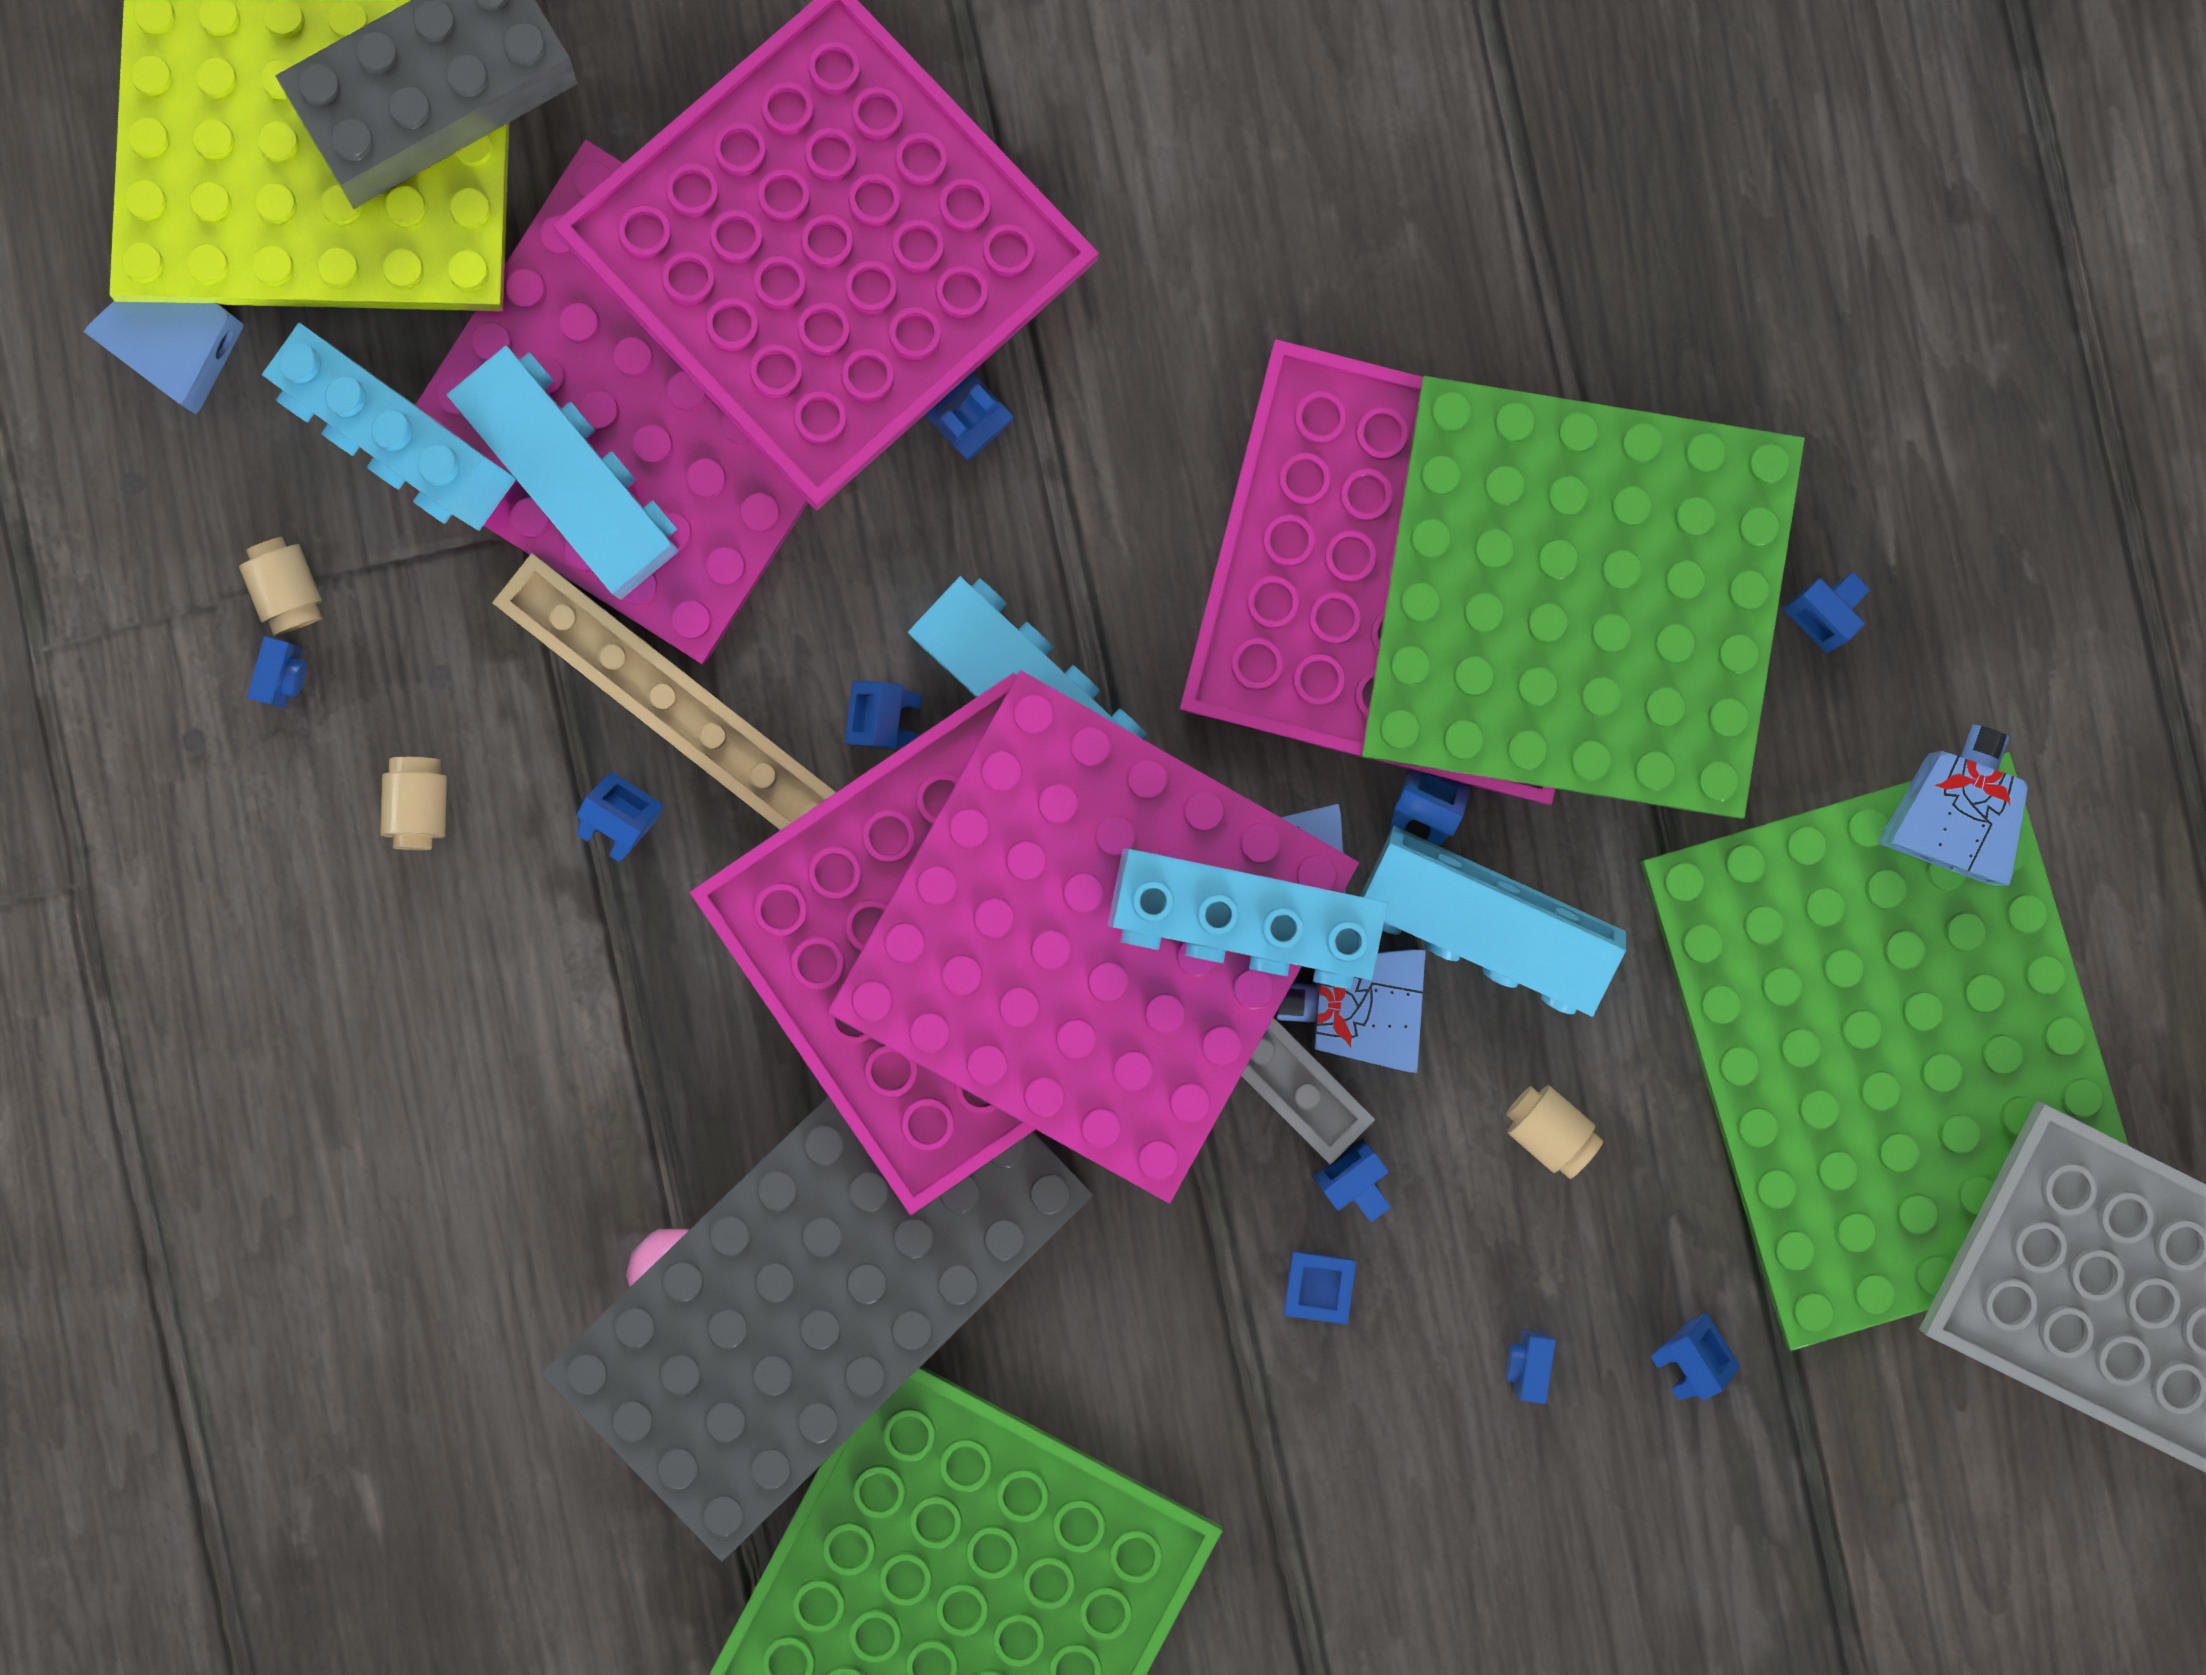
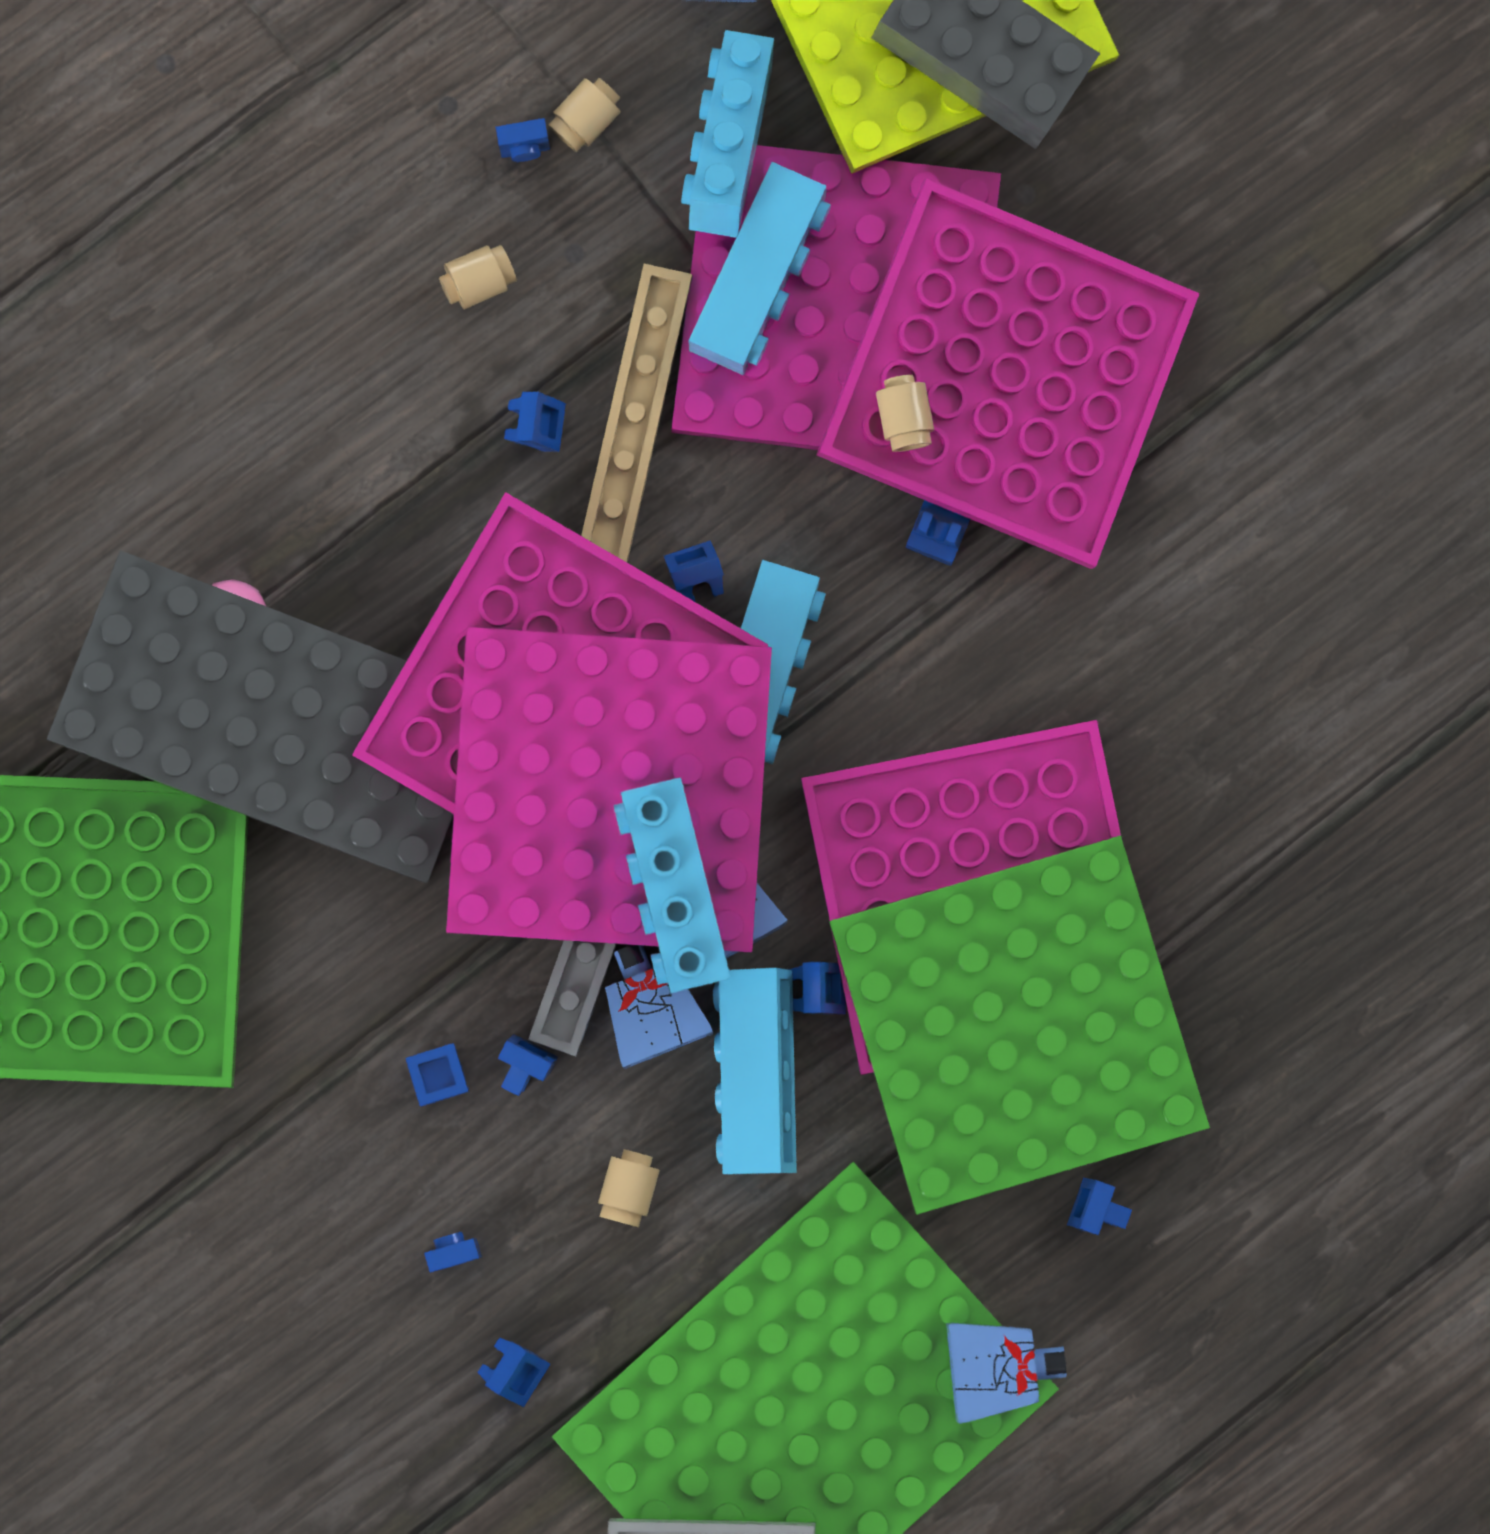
camera: 65 degrees right, 5 degrees down
none -> tan brick [876,375,934,452]

